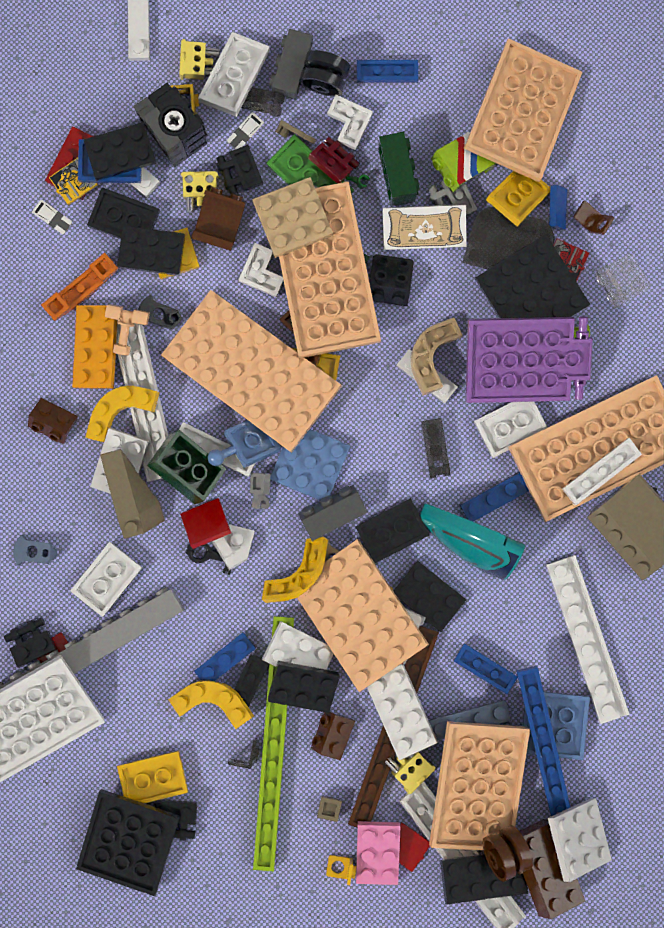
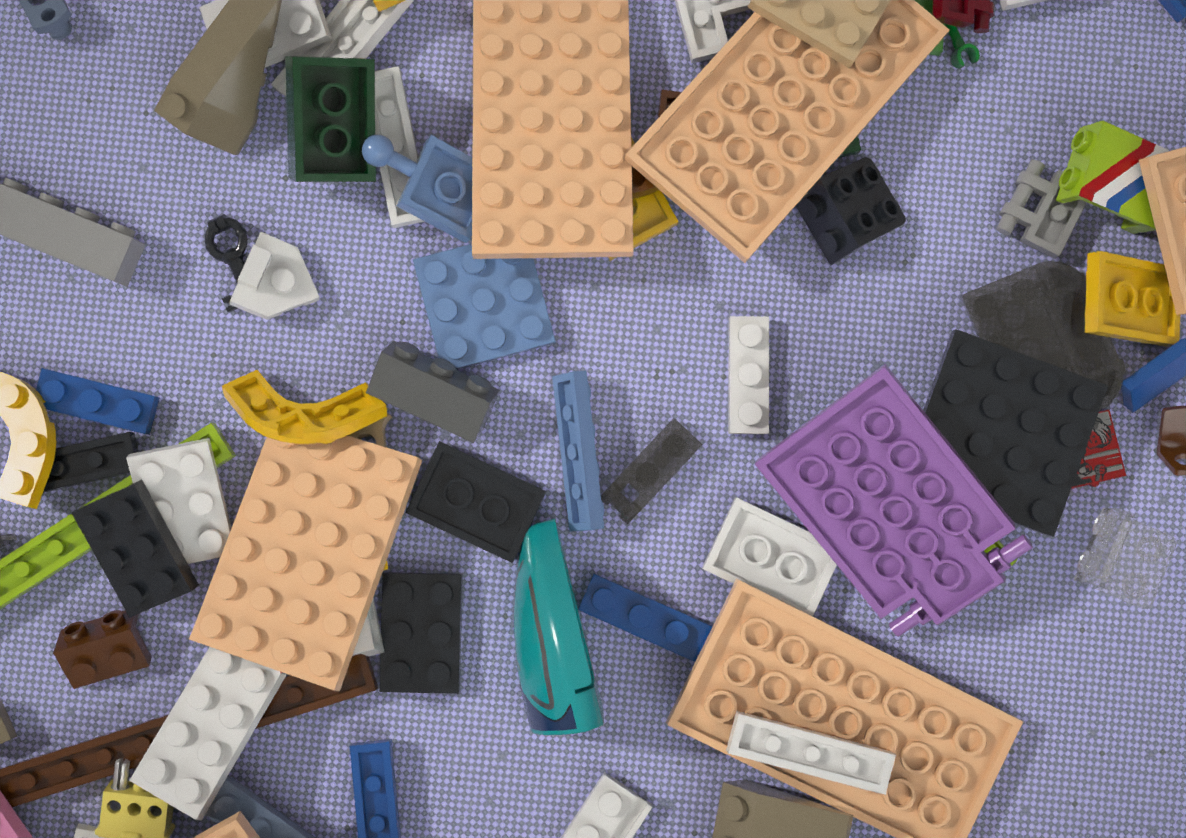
camera: 55 degrees right, 0 degrees up
white plate [70,542,143,617] -> none
red tile [180,498,231,549] -> none
light grey plate [250,473,271,509] -> none
dark green brick [378,131,420,207] -> none
tile [383,204,467,250] -> none
tan plate [411,318,463,396] -> none
none -> medium blue plate [552,371,604,532]

